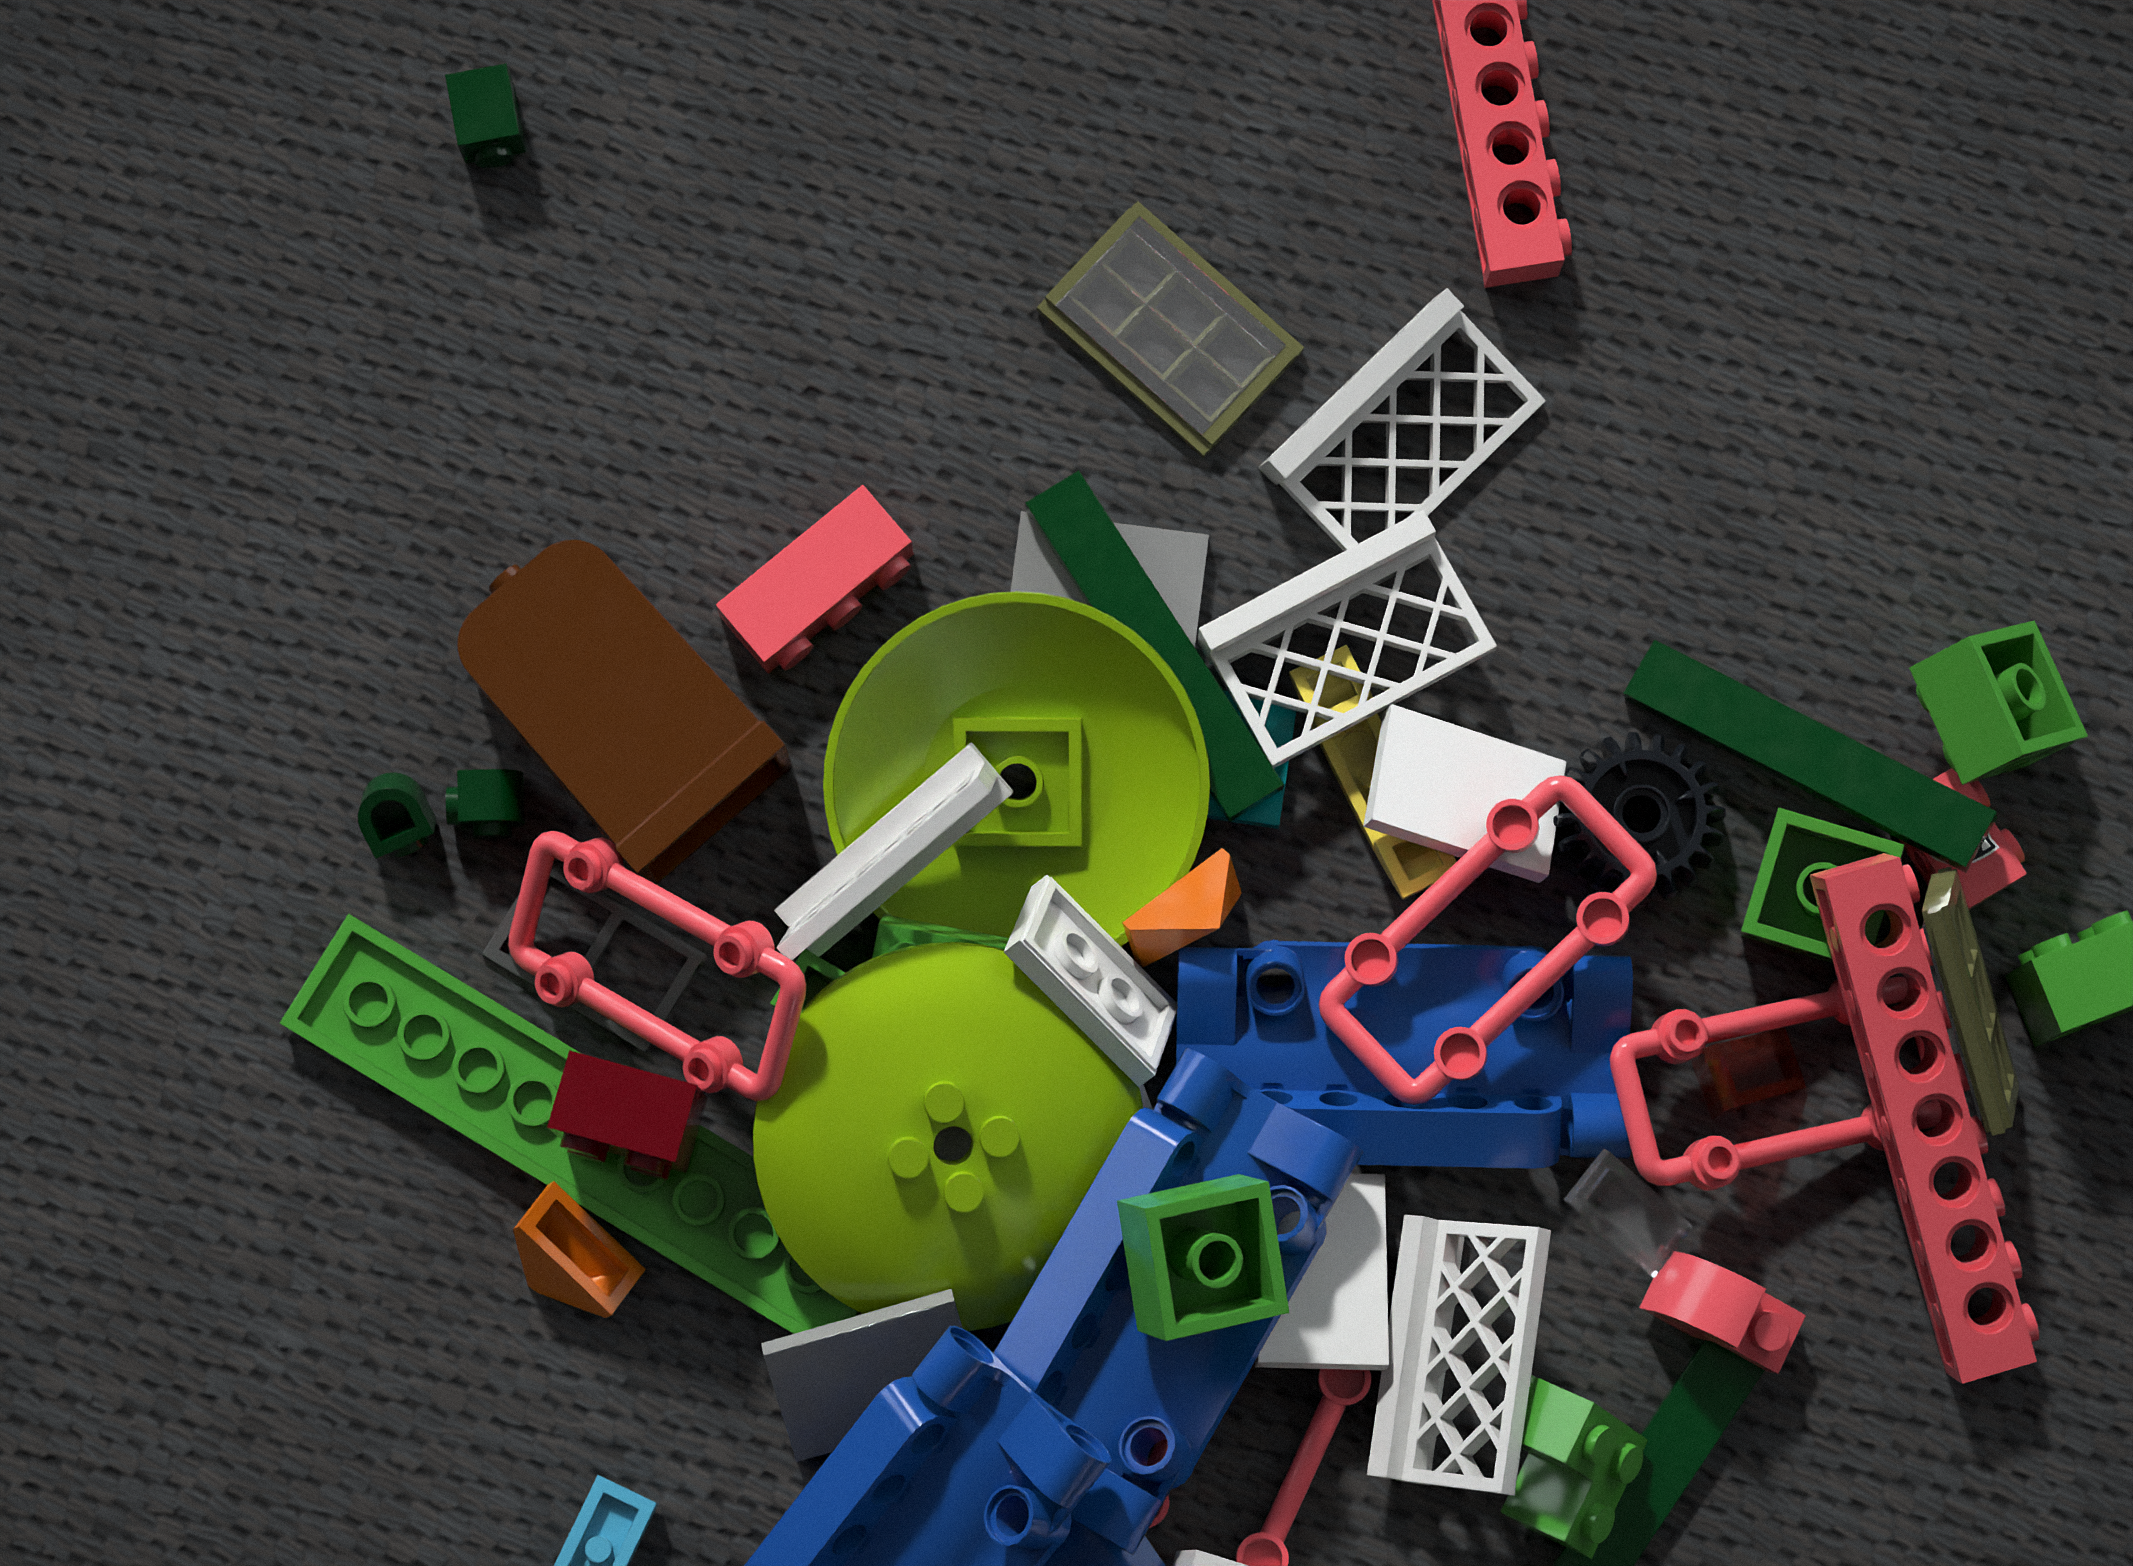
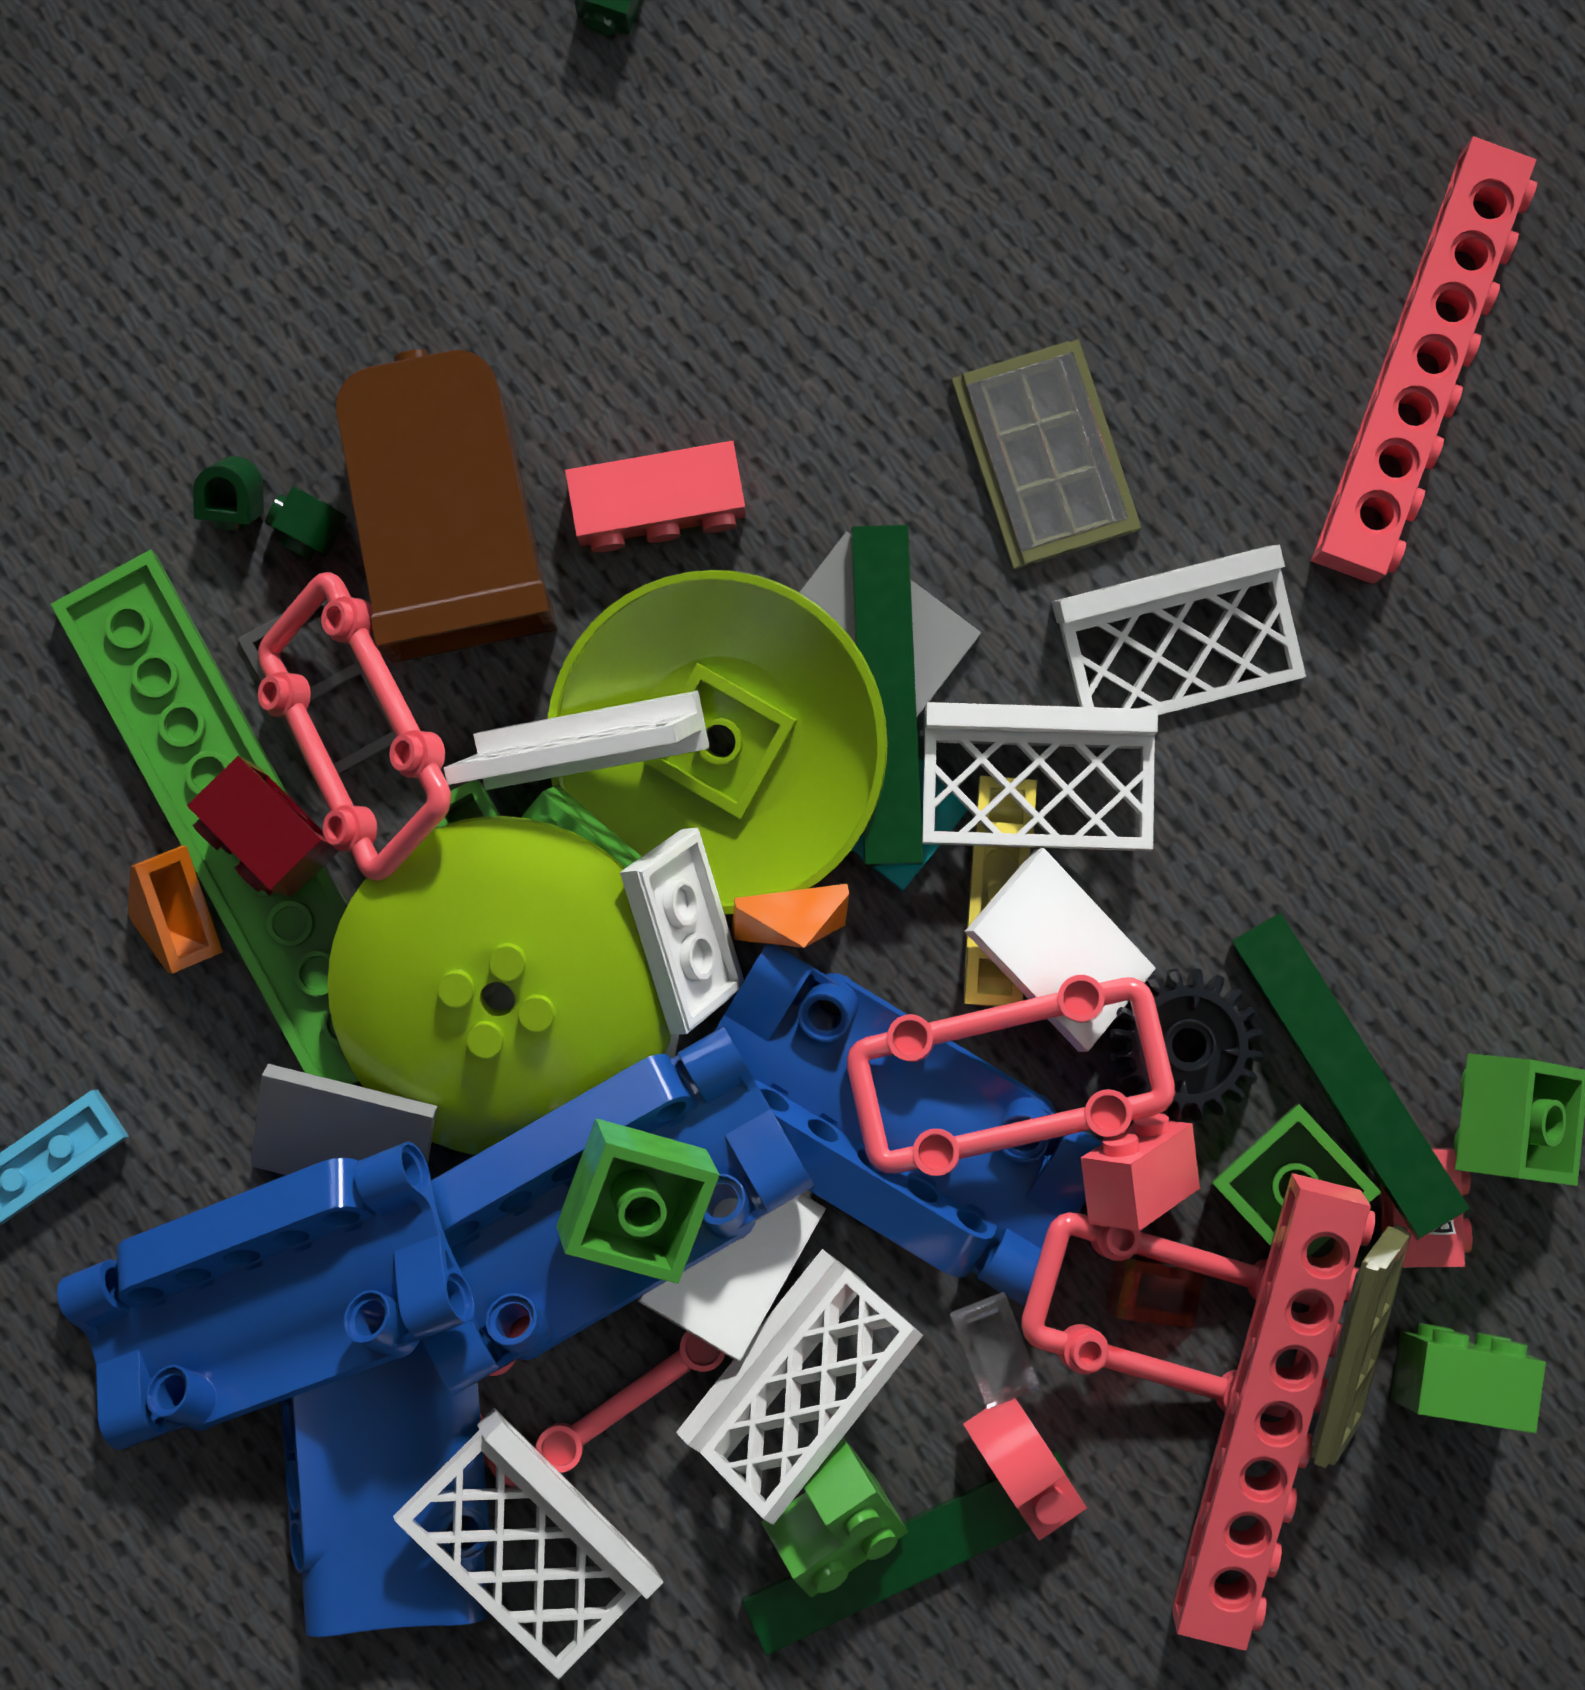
camera: 25 degrees right, 5 degrees up
none -> coral brick [1081,1113,1200,1231]

